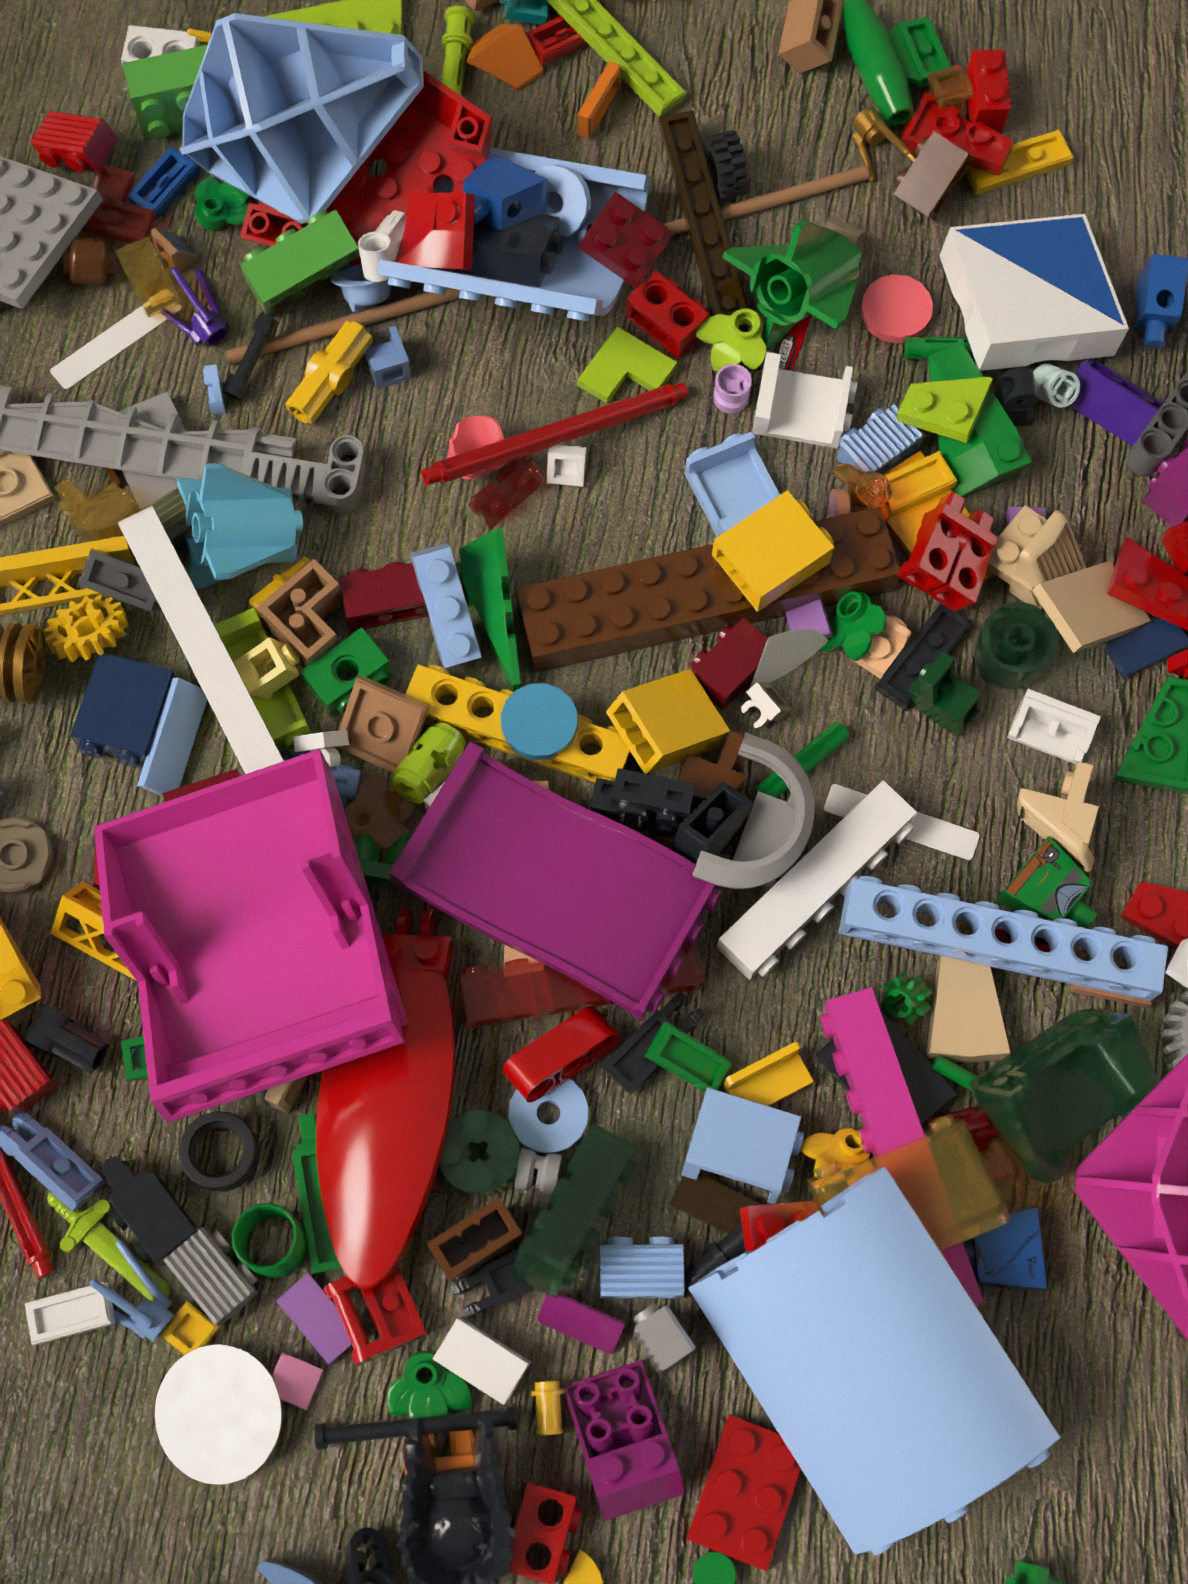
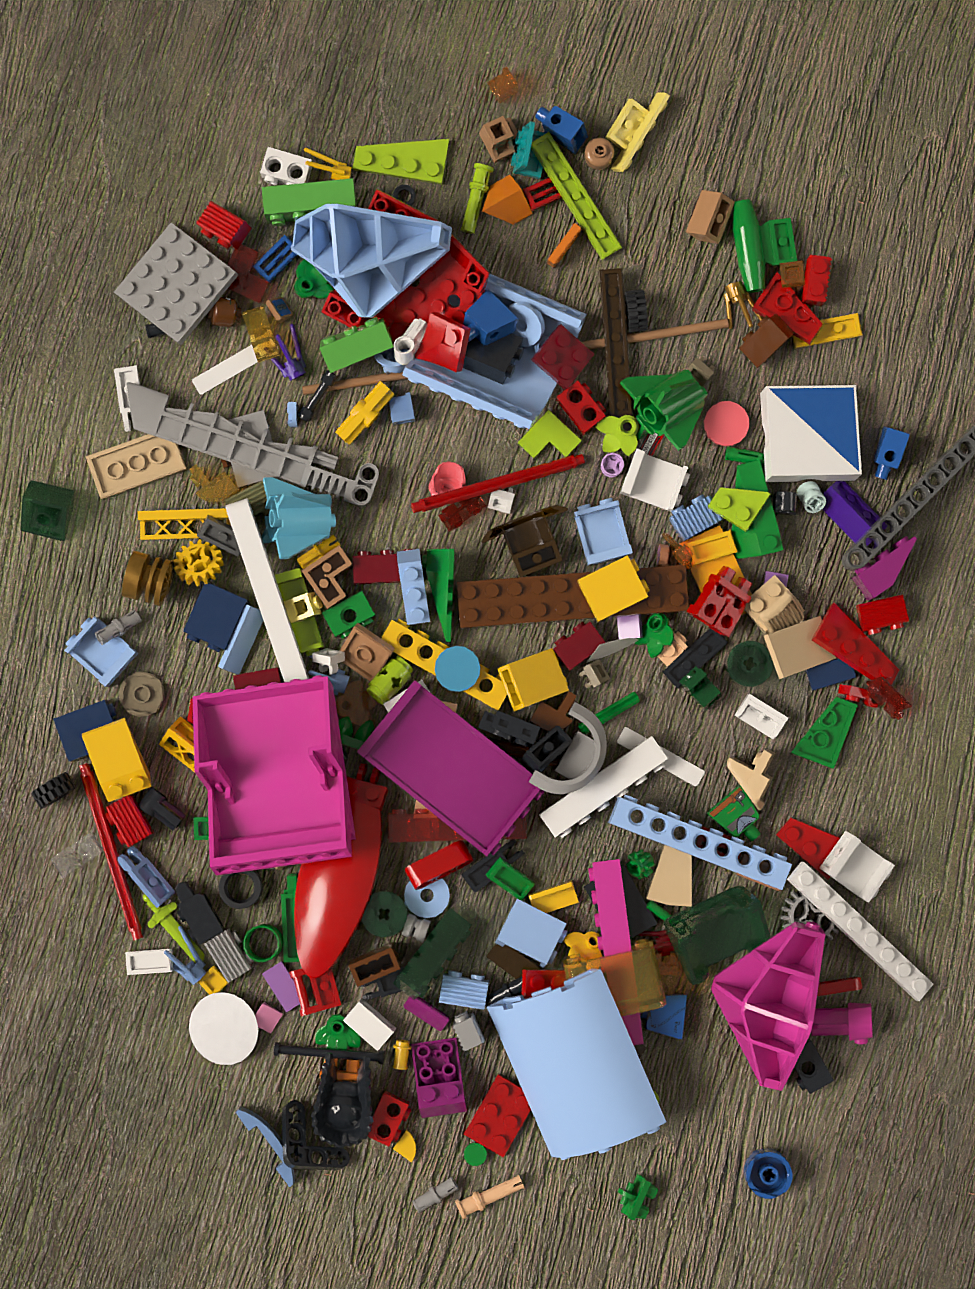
camera: 15 degrees right, 15 degrees up
none -> dark brown piece [481,504,568,577]

